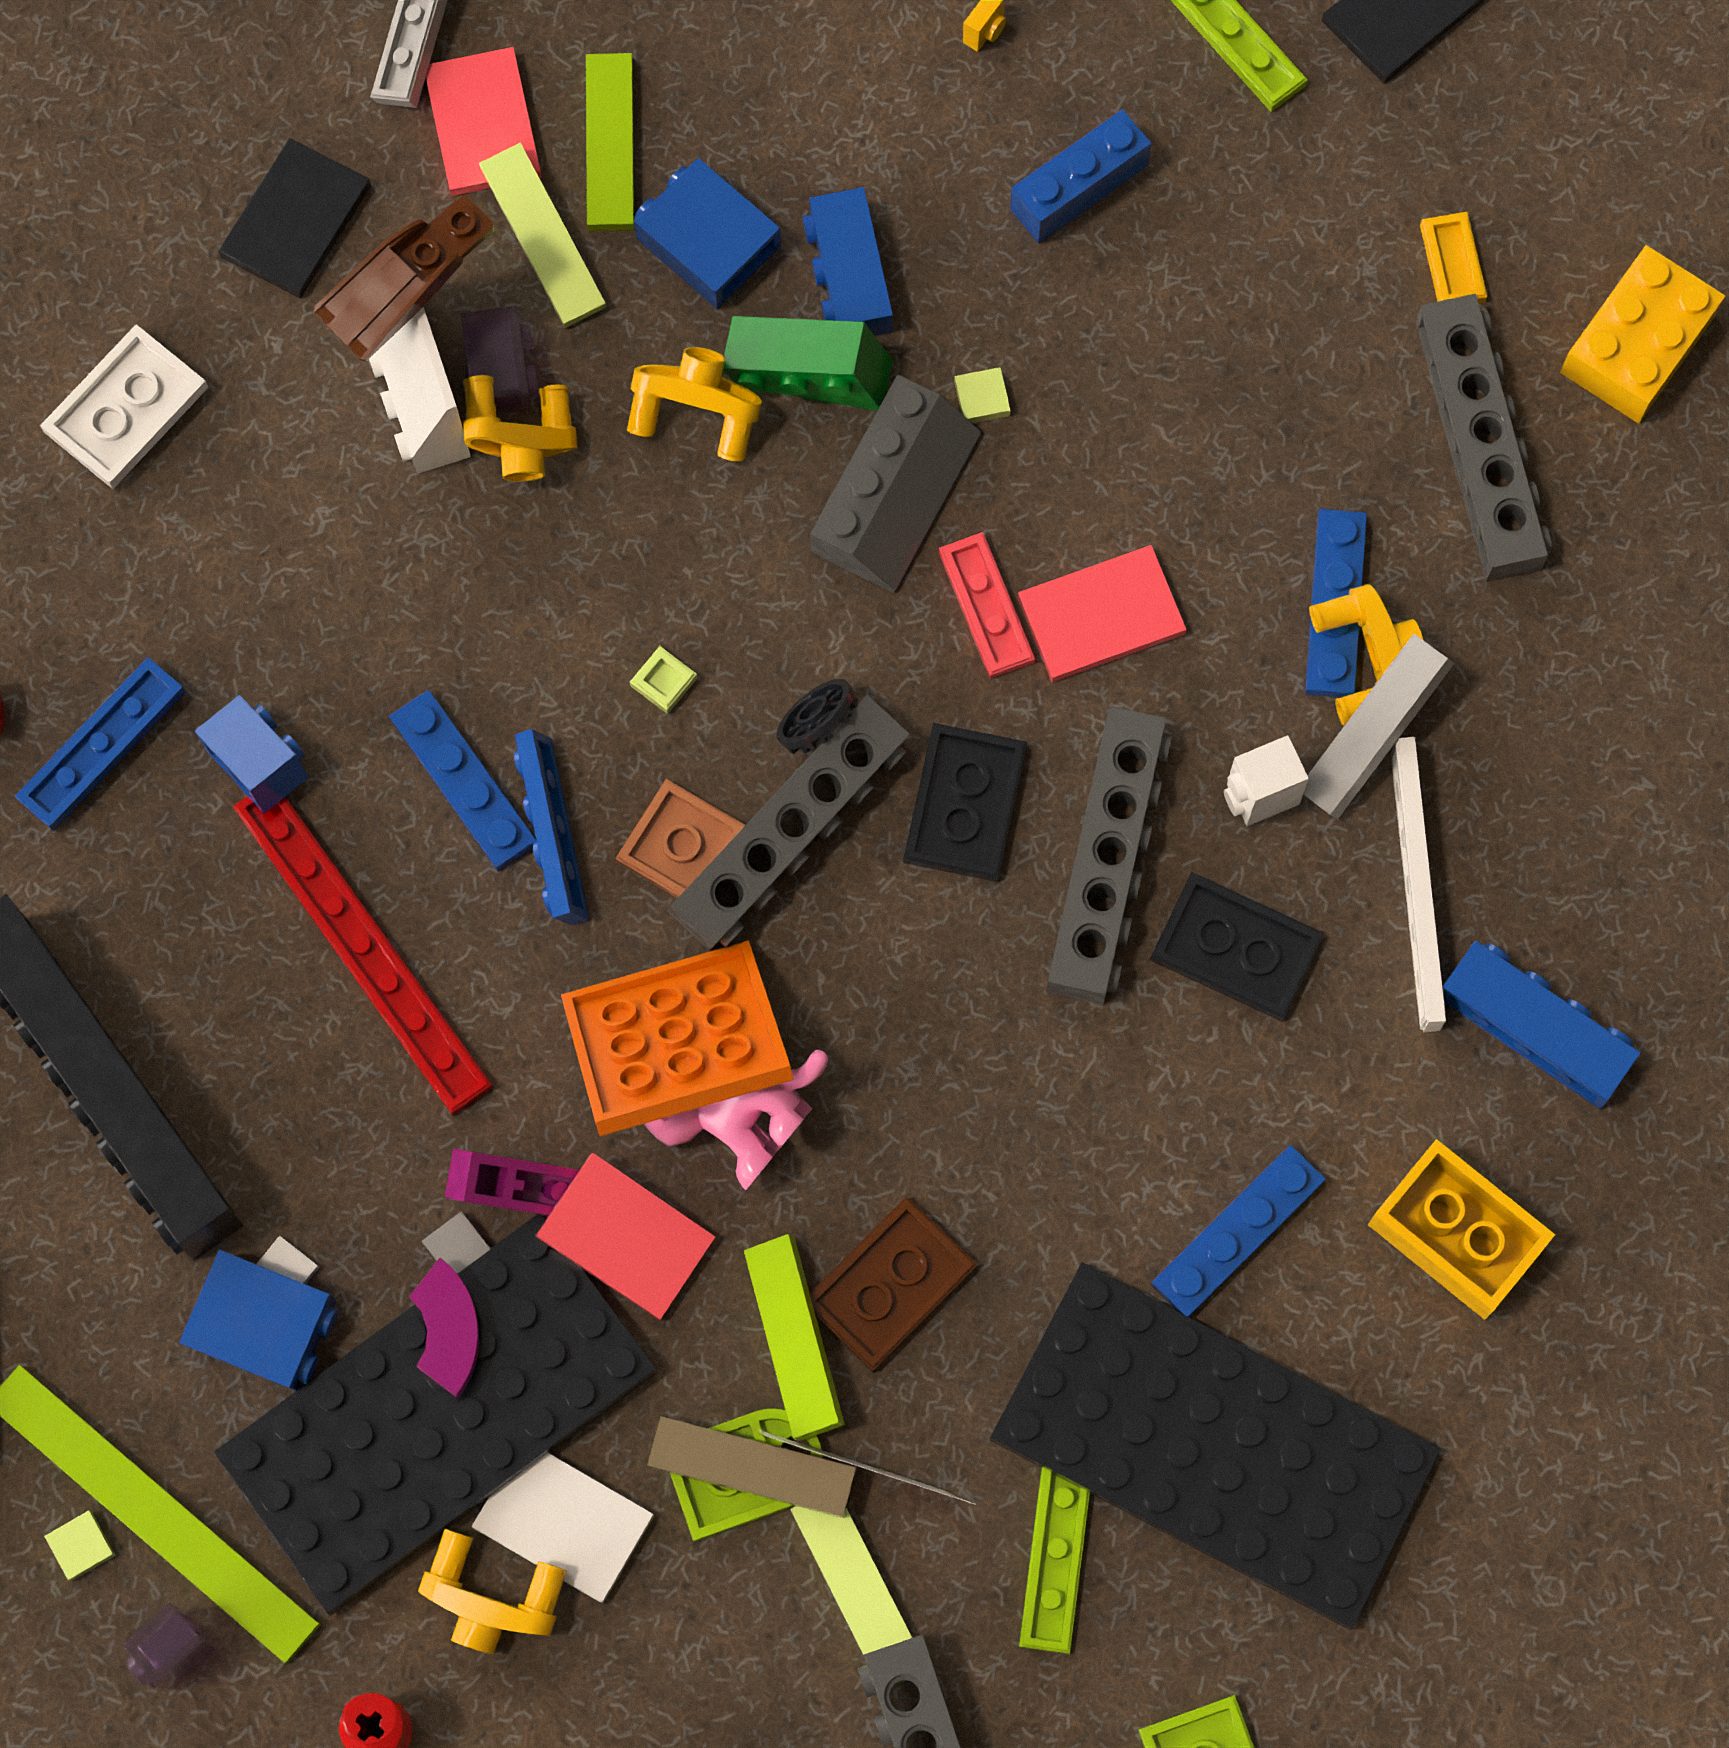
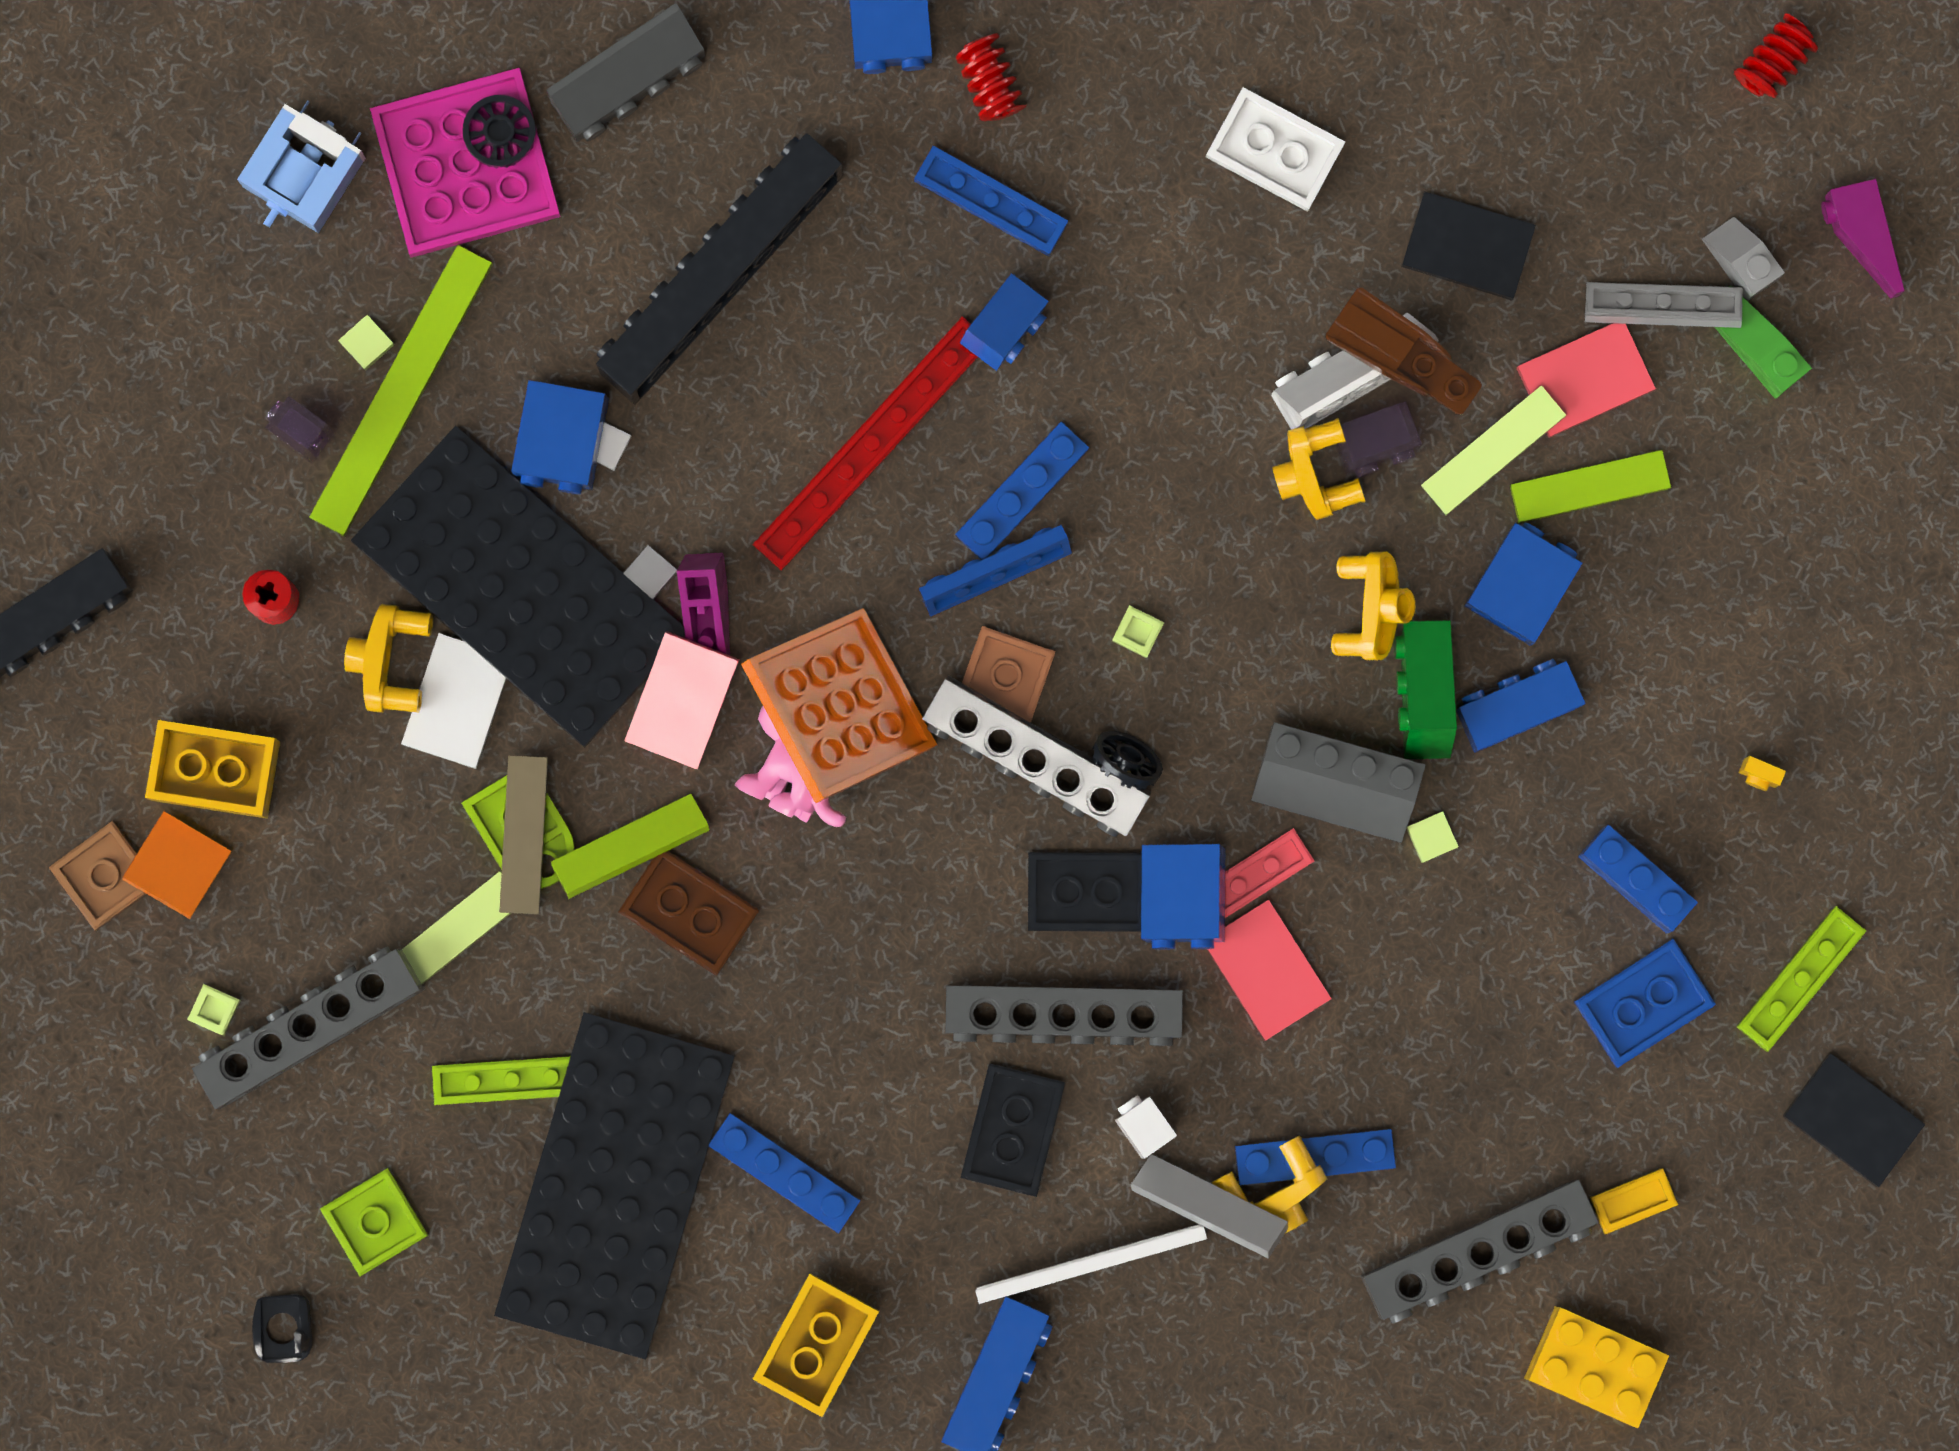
camera: 70 degrees right, 10 degrees up
magenta tile [409,1258,480,1399] -> none
white sticker [759,1430,976,1505] -> none
none -> blue brick [1141,844,1225,950]
none -> blue tile [1574,939,1716,1068]

